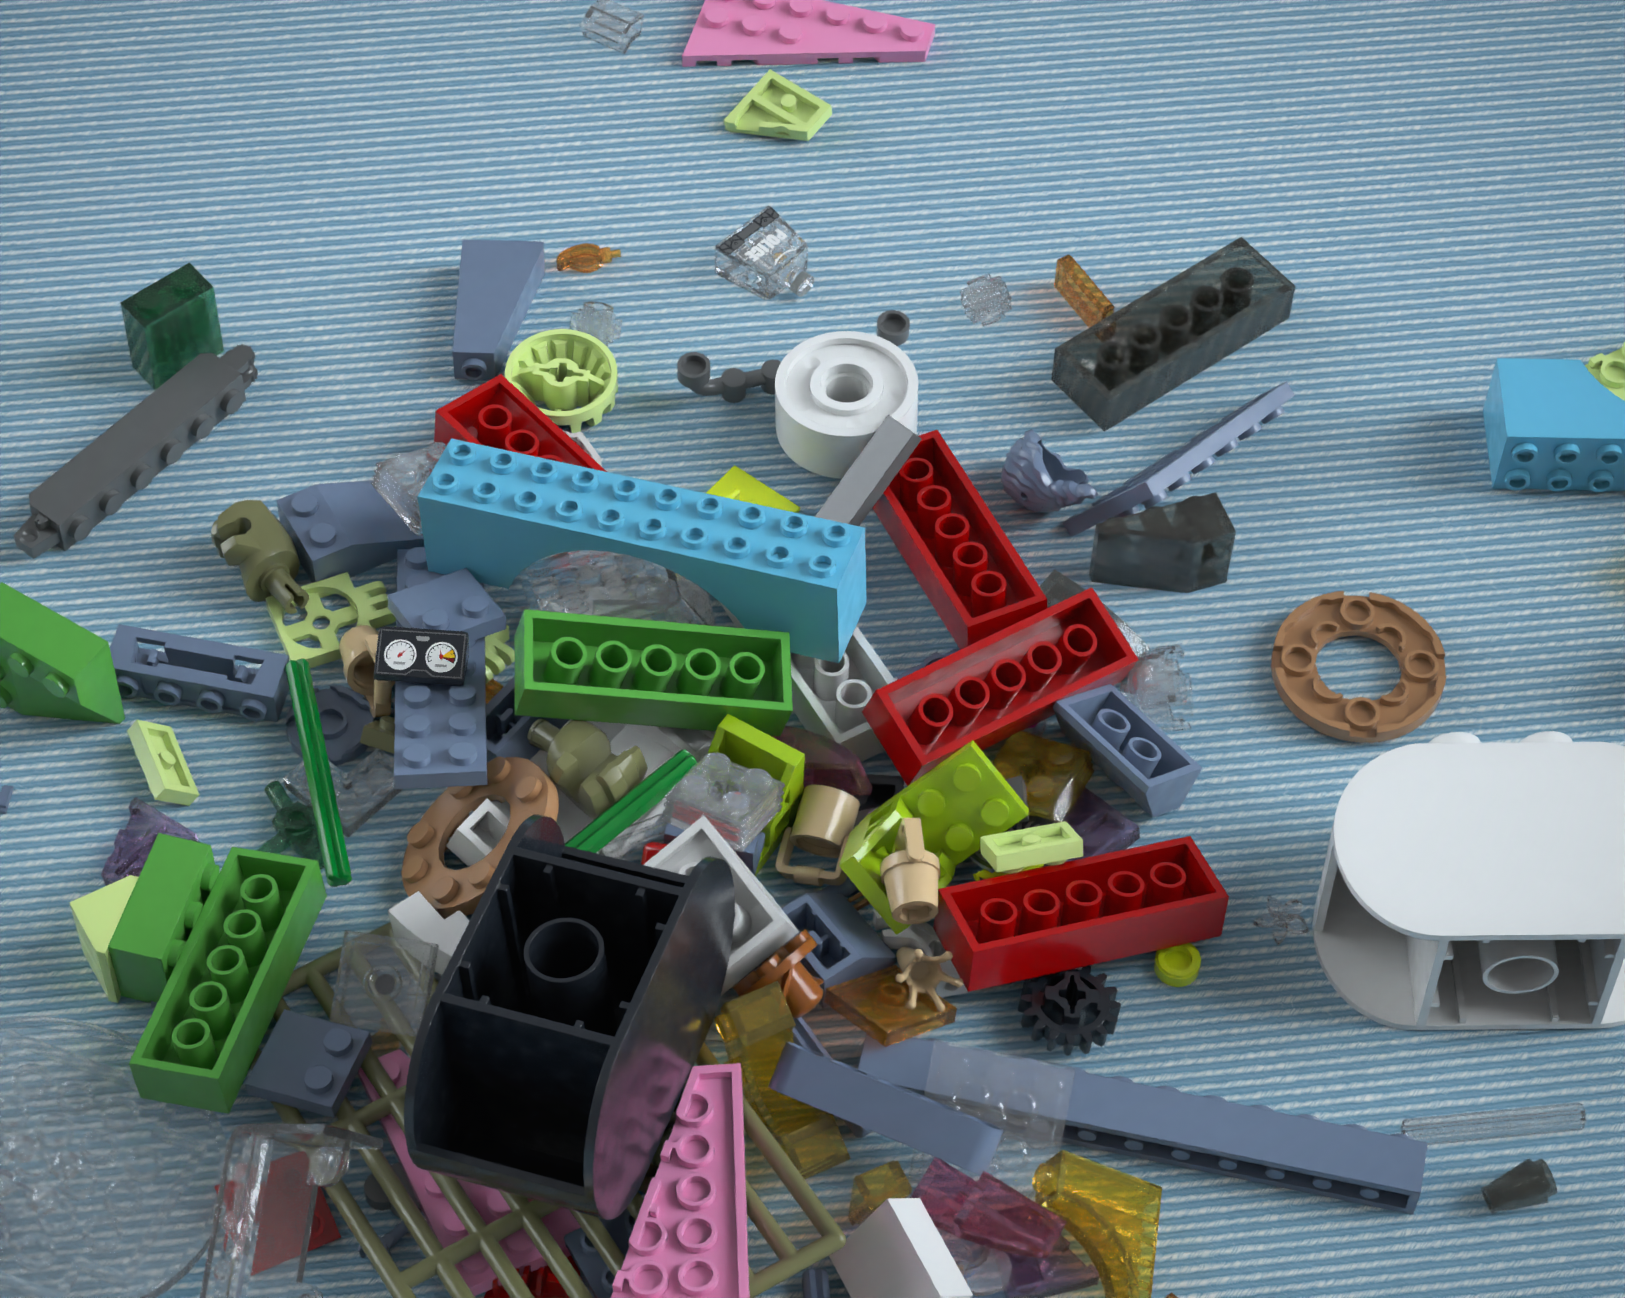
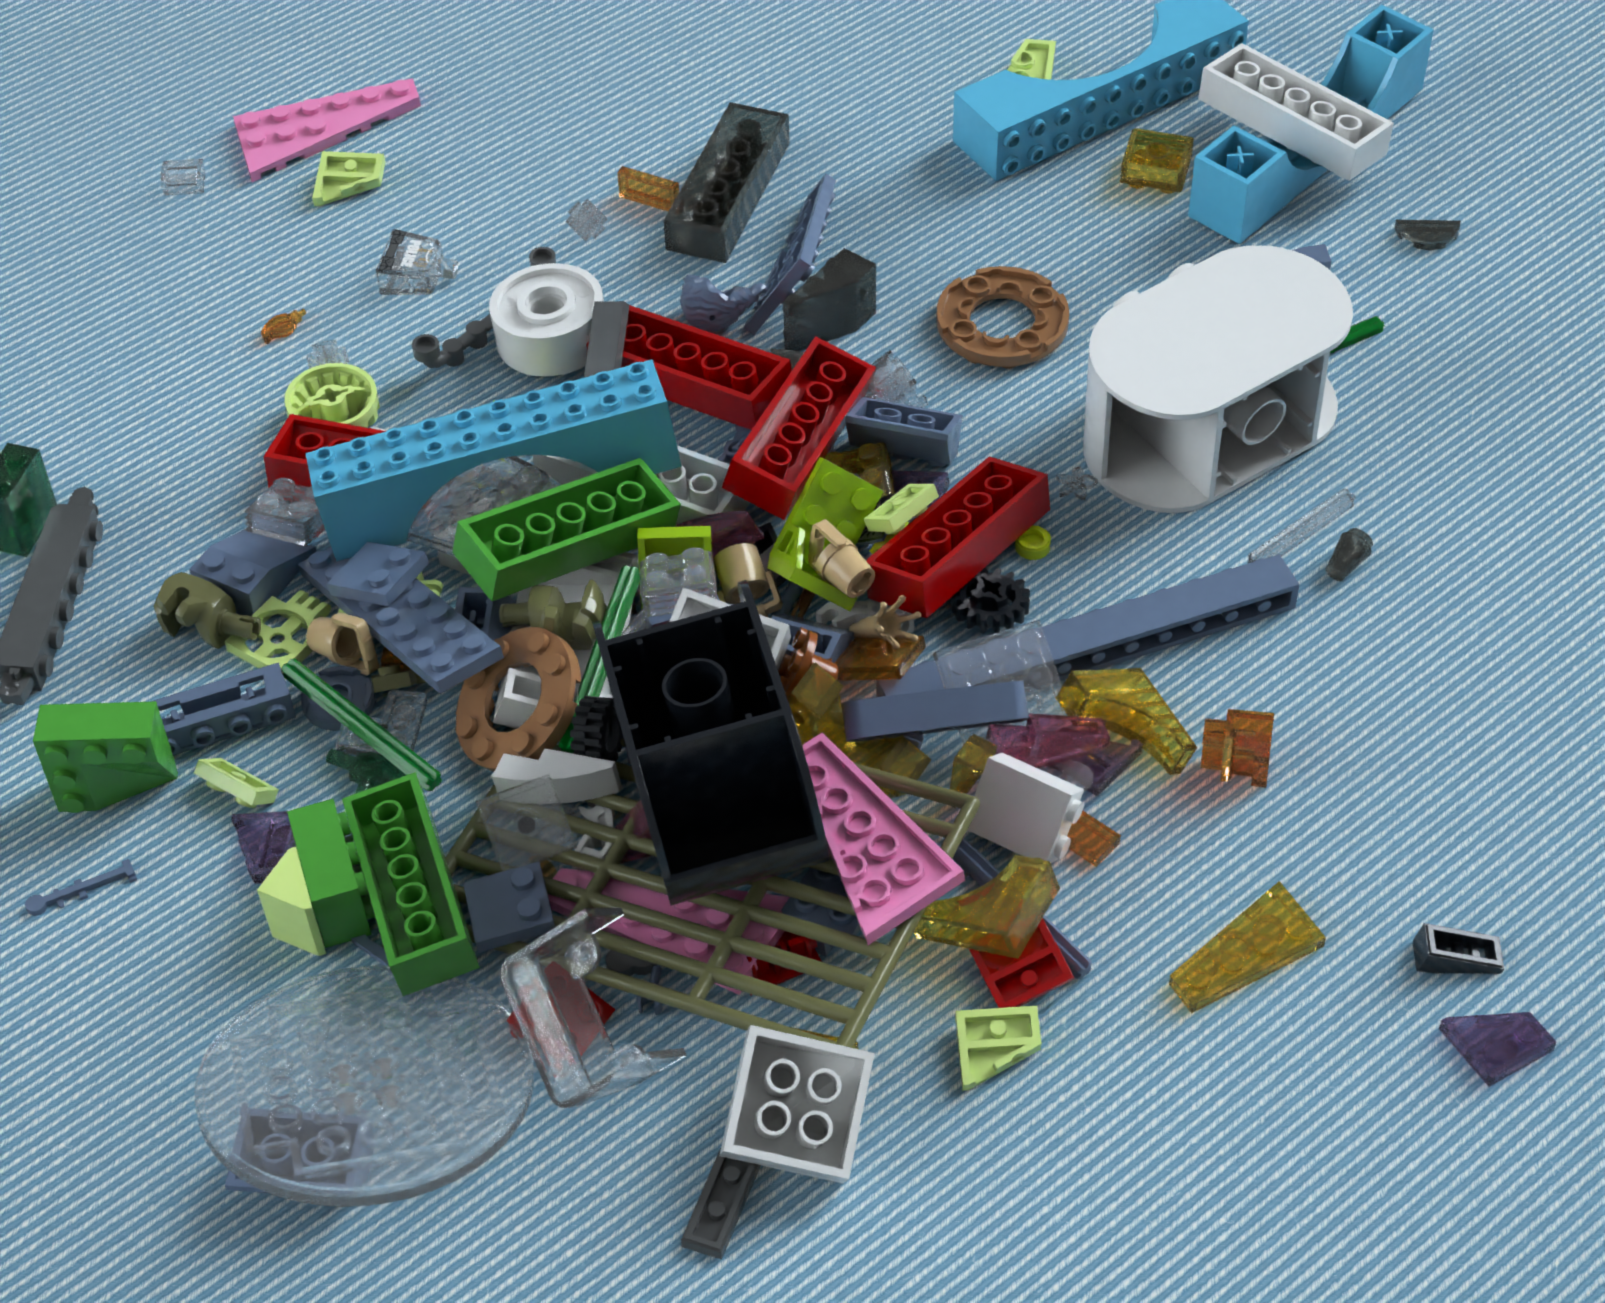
camera: 30 degrees left, 5 degrees down
slope [374,626,469,686] -> none
sand blue slope [452,239,545,380] -> none

